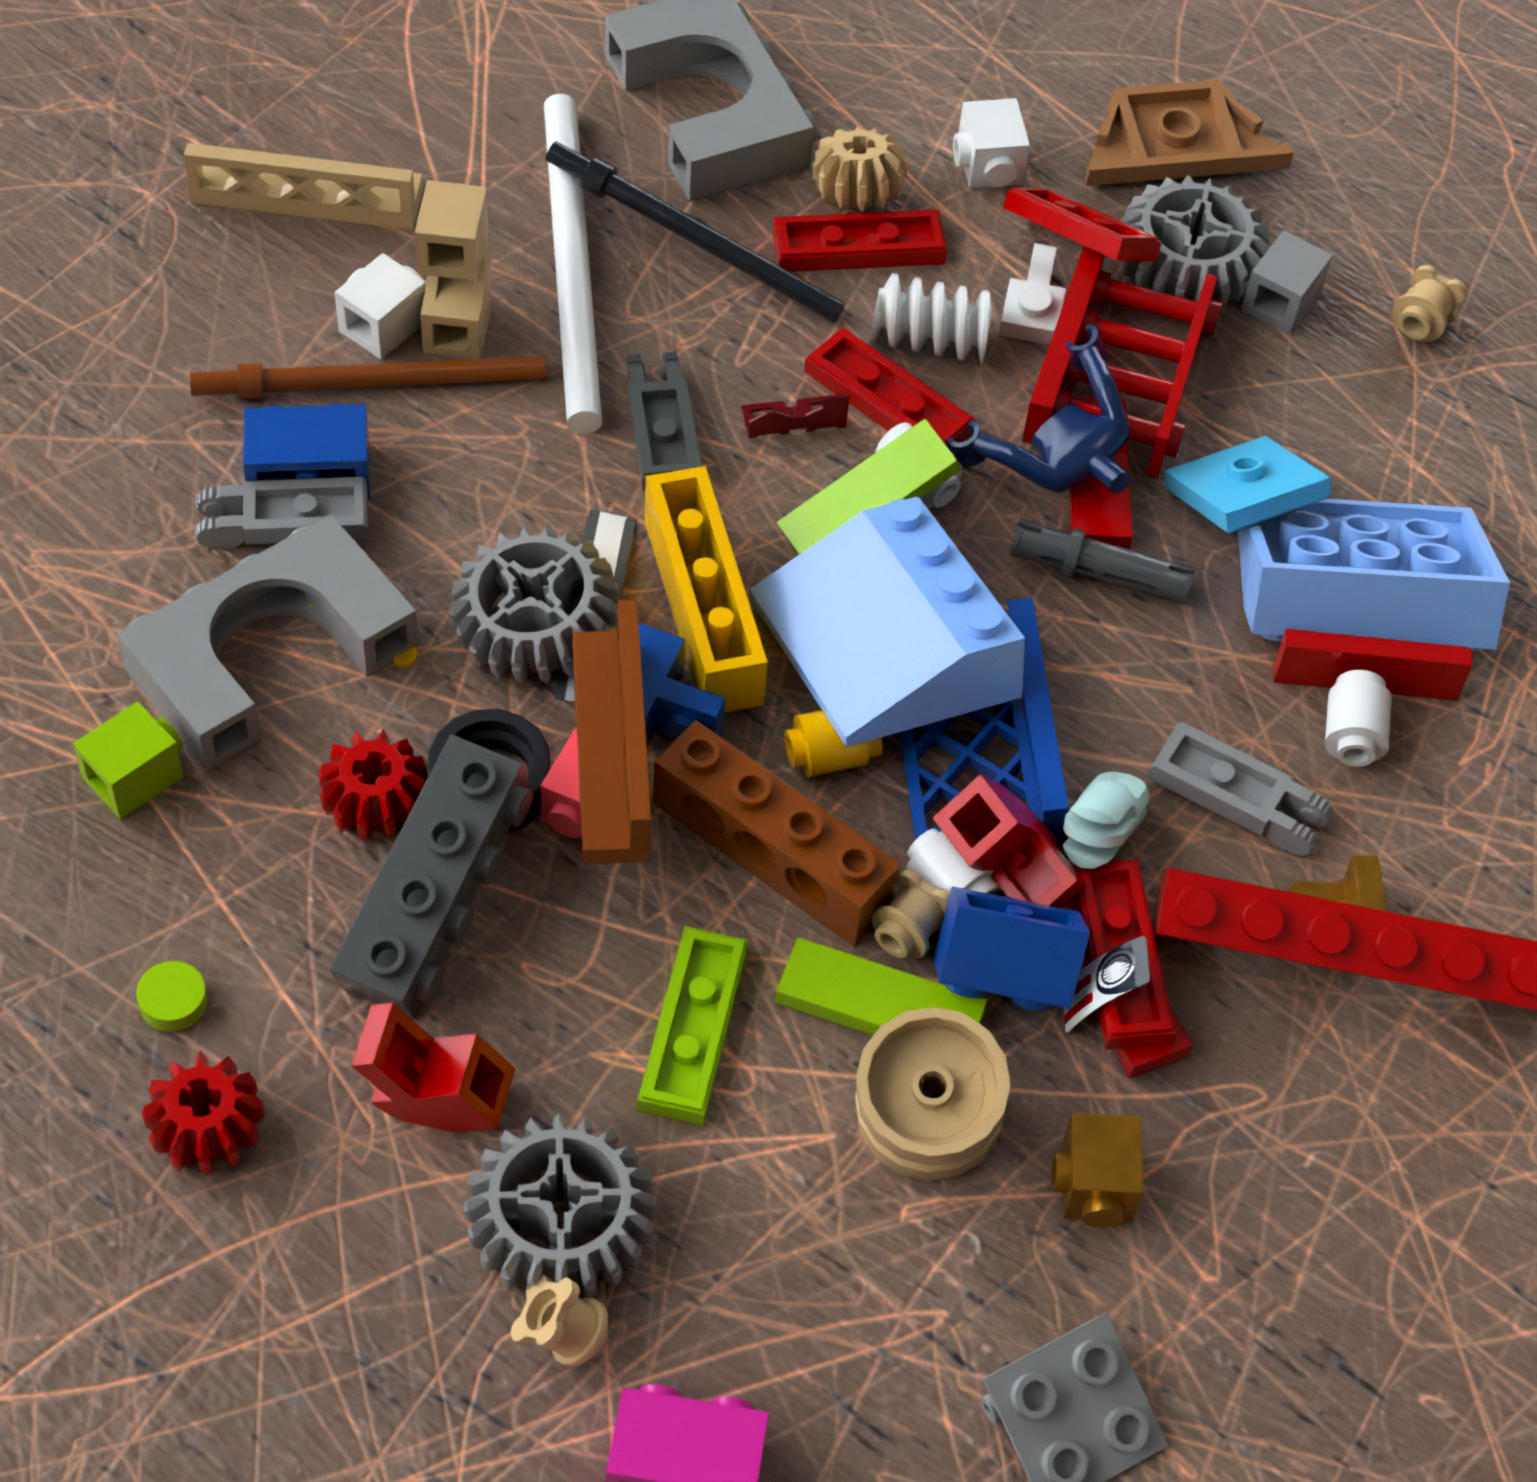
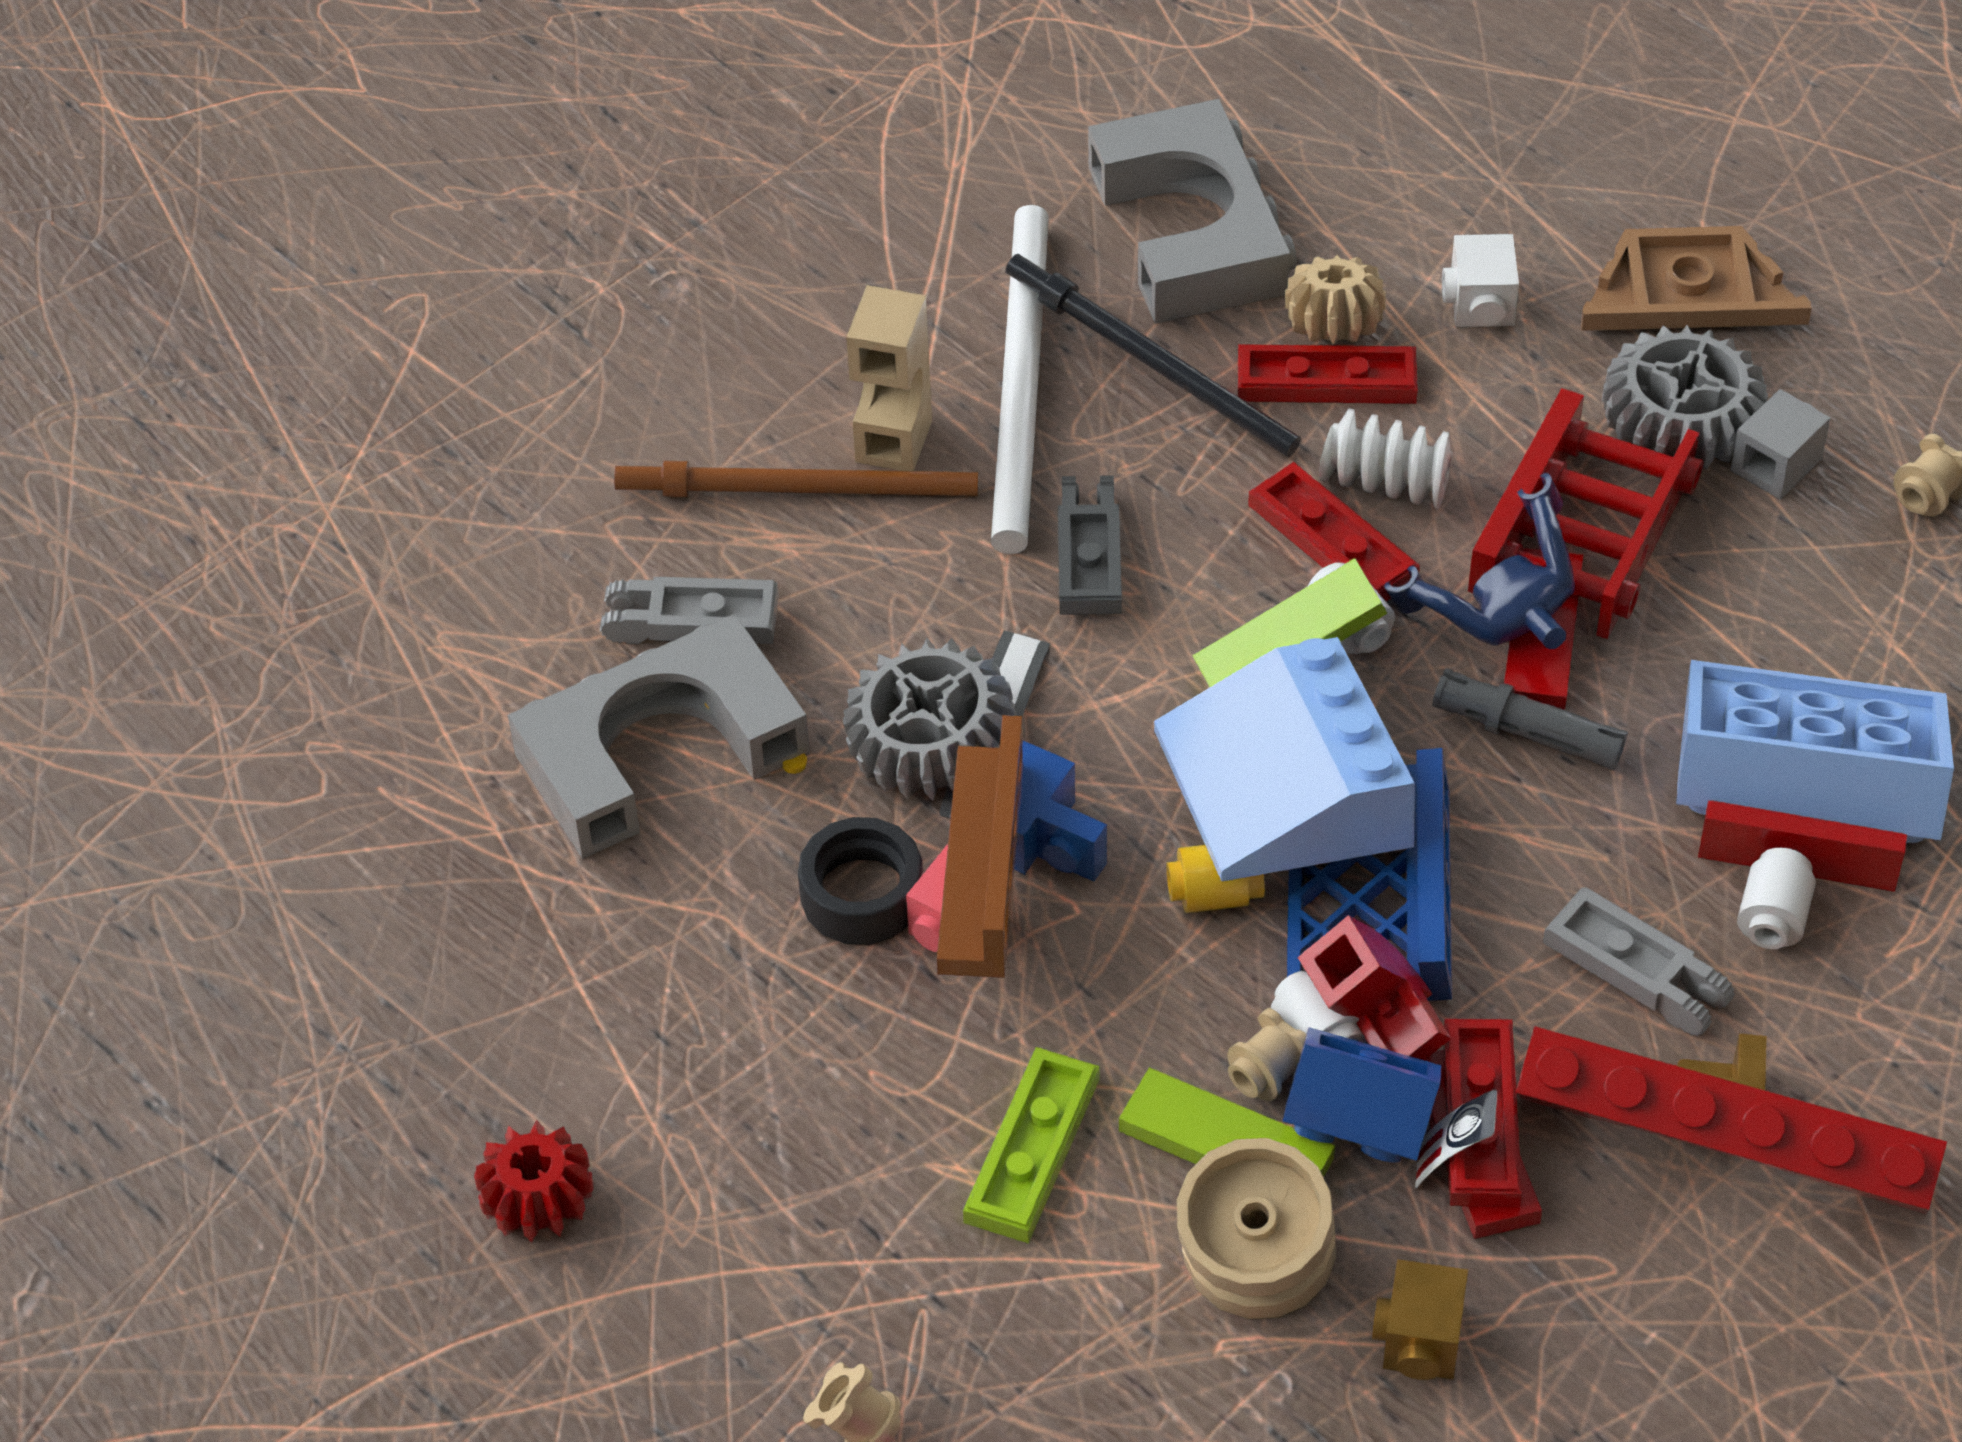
camera: 15 degrees right, 5 degrees down
lime brick [73,701,184,820] -> none
lime tile [136,961,208,1032] -> none
tan fence [184,143,423,230] -> none
blue brick [243,404,370,498] -> none
red gear [318,729,428,843] -> none
dark grey brick [329,734,533,1019] -> none
white brick [335,253,426,360] -> none
red brick [351,1003,515,1132] -> none
light grey gear [464,1113,656,1298] -> none
yellow brick [645,466,768,713] -> none
dark orange brick [653,720,901,947] -> none
dark red piece [741,394,850,438] -> none
white plate [998,243,1066,345] -> none
red tile [1003,187,1162,261] -> none
light aqua arm [1063,771,1149,869] -> none
medium azure plate [1164,436,1331,533] -> none

